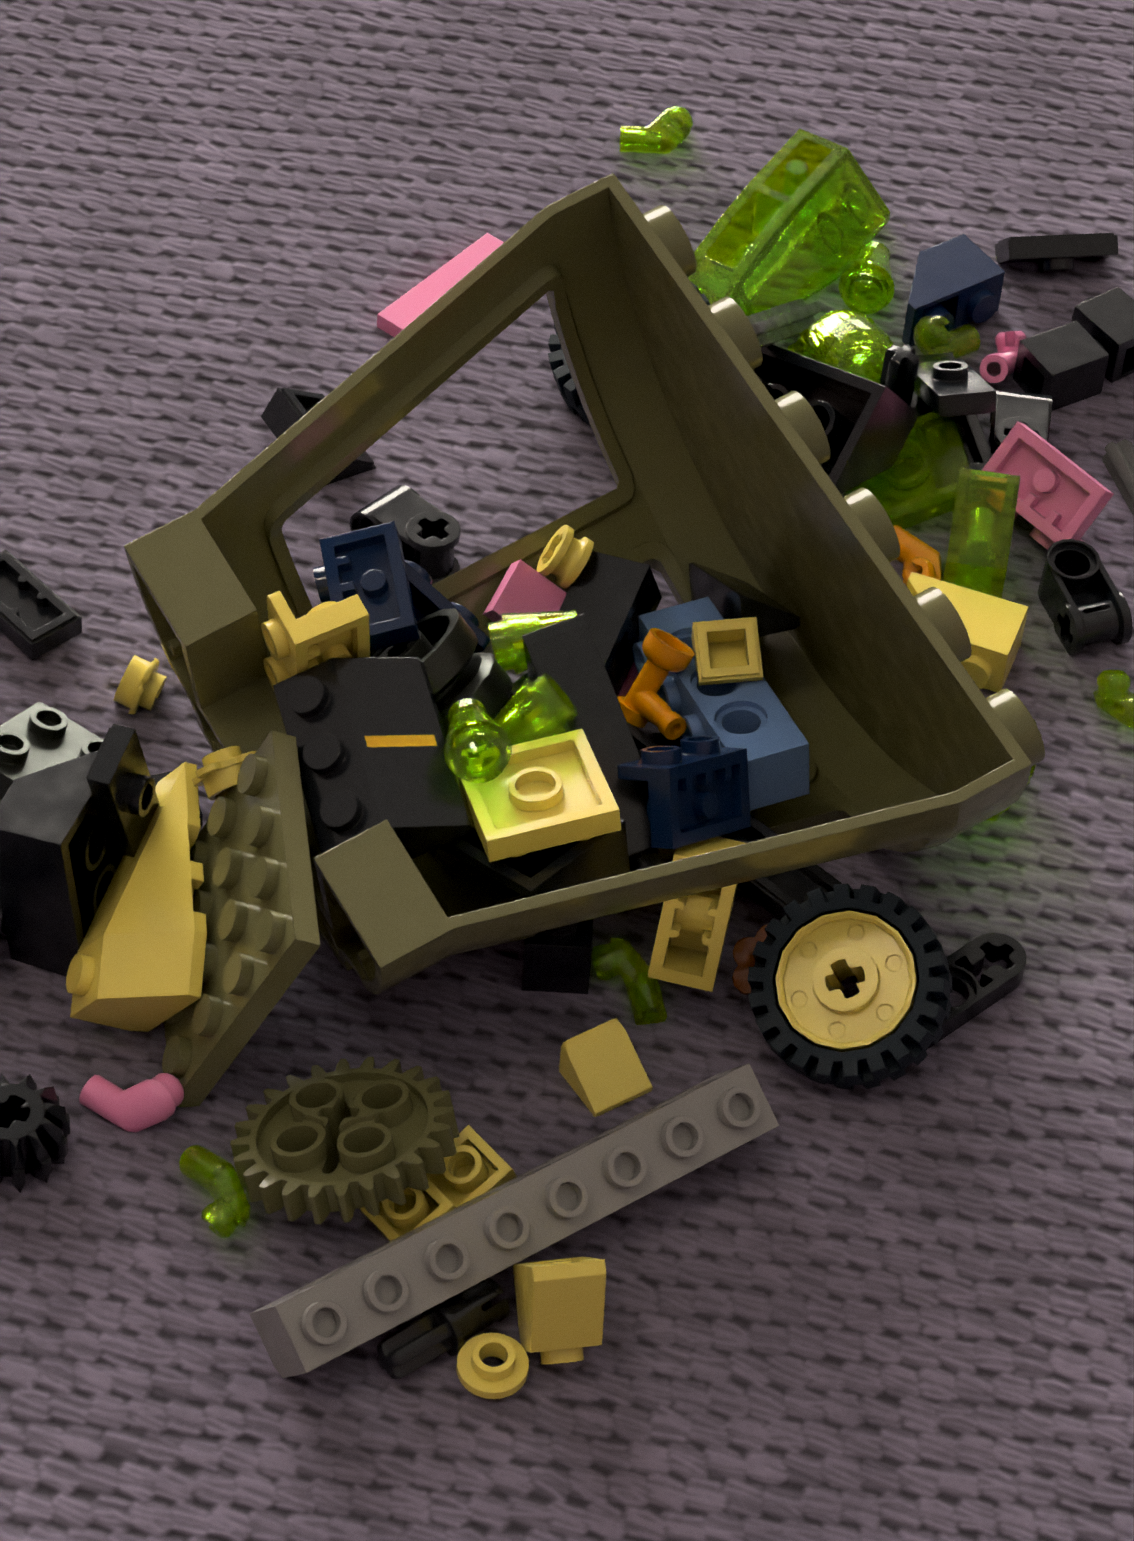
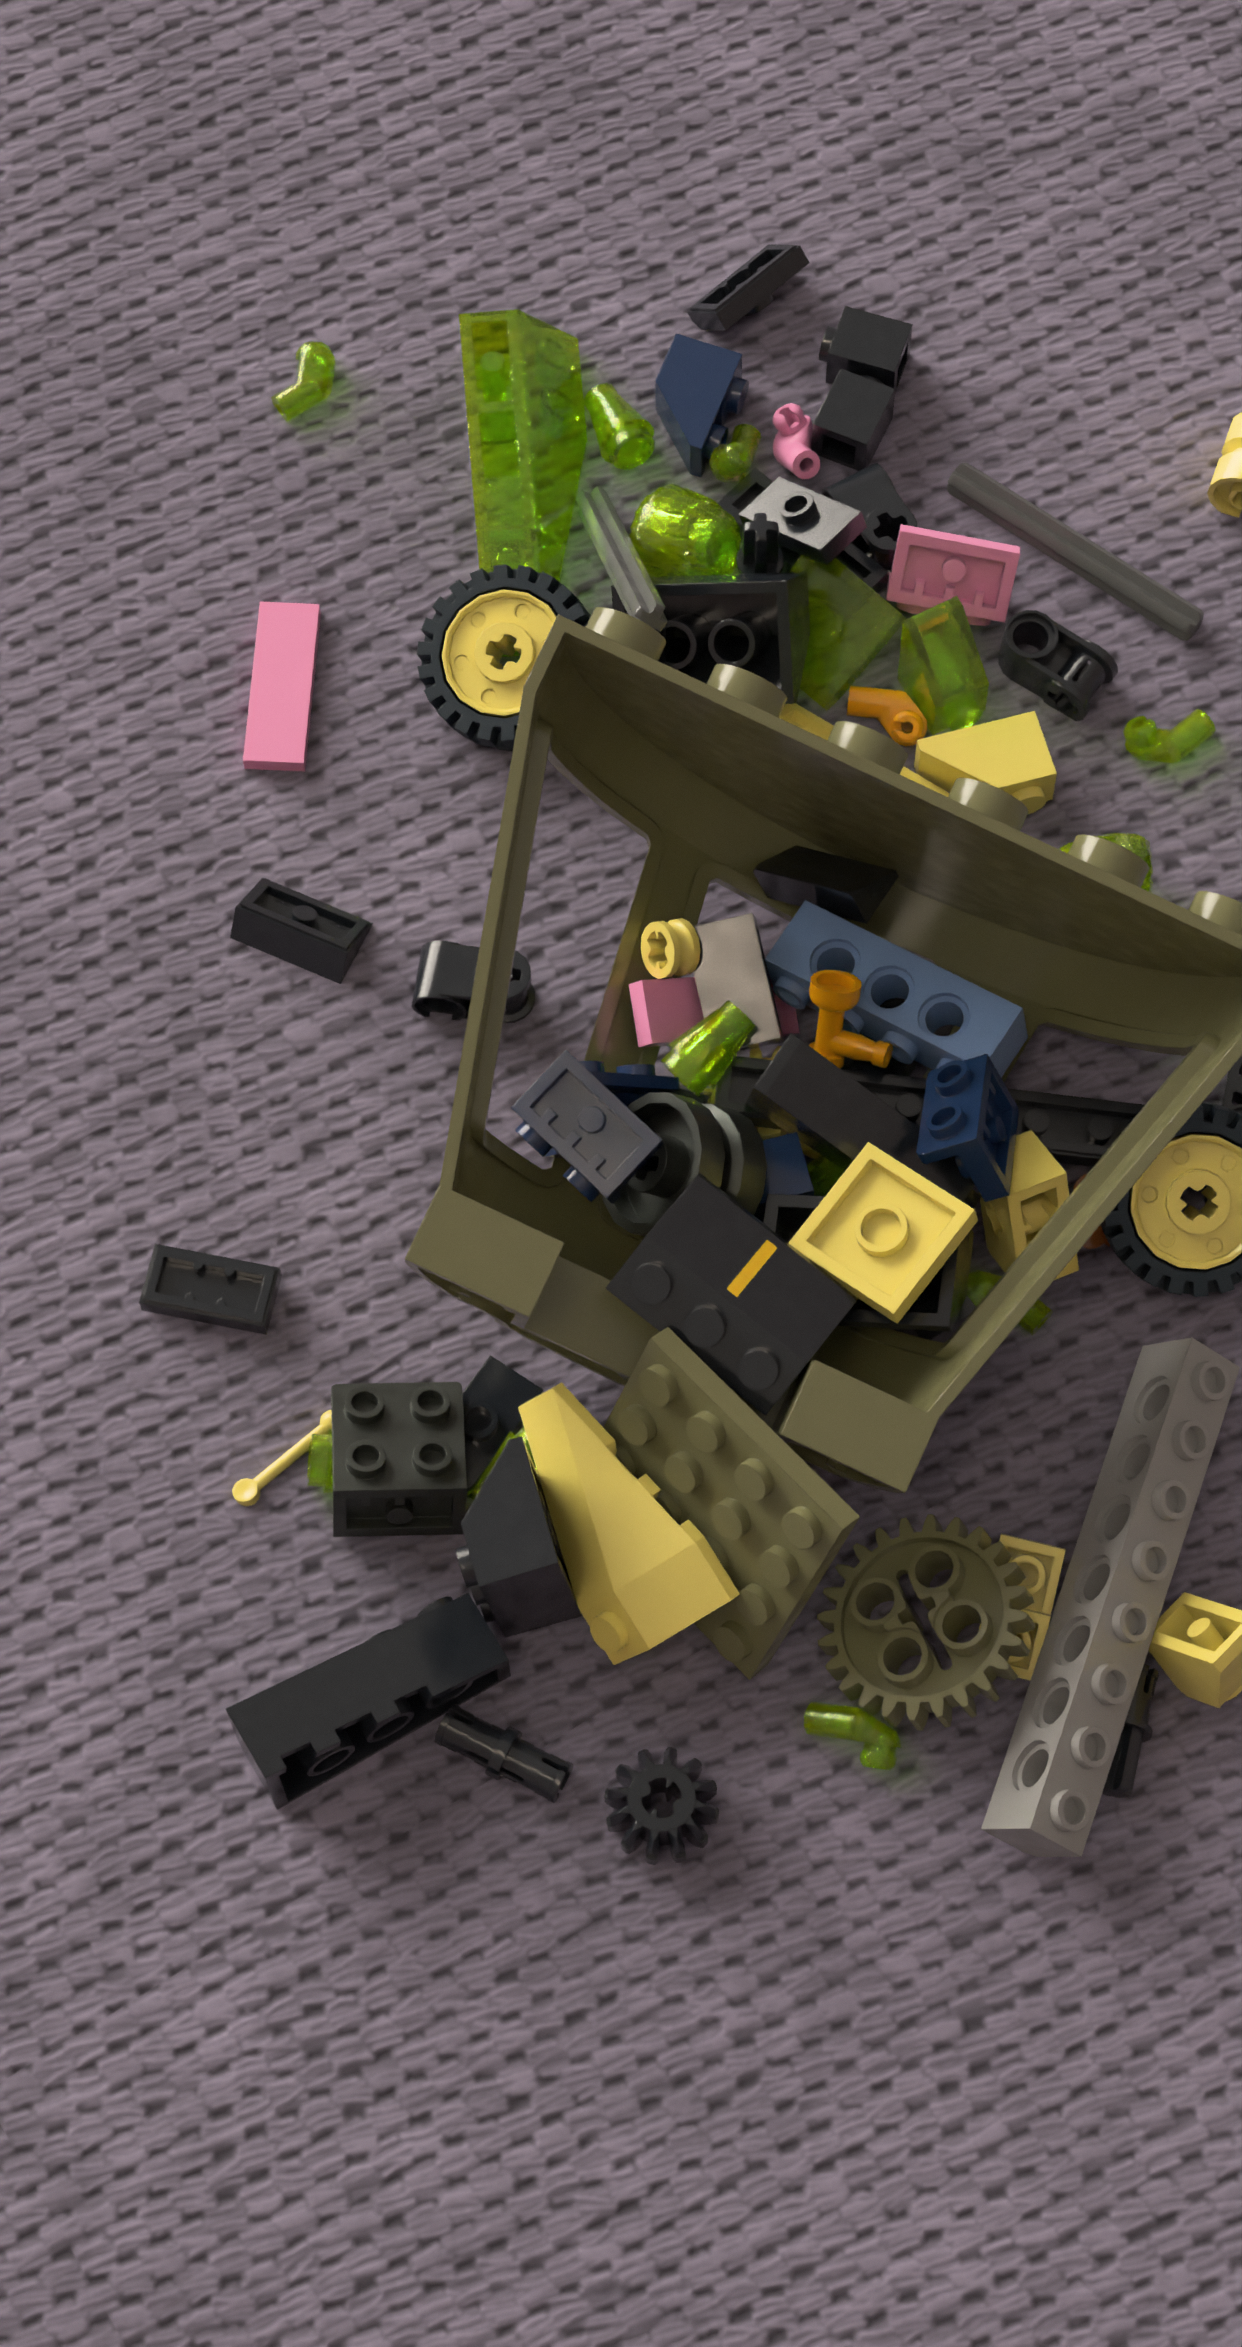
camera: 30 degrees left, 20 degrees up
bright pink arm [79,1073,184,1132] -> none
black plate [86,724,159,857] -> none
light yellow plate [114,655,167,714] -> none
light yellow plate [192,746,256,800] -> none
light yellow bracket [261,591,370,689] -> none
clear neon green cone [444,698,512,783] -> none
light yellow plate [456,1333,529,1399] -> none
clear neon green cone [476,673,578,752] -> none
light yellow slope [559,1018,652,1117] -> none
light yellow slope [691,617,763,686] -> none

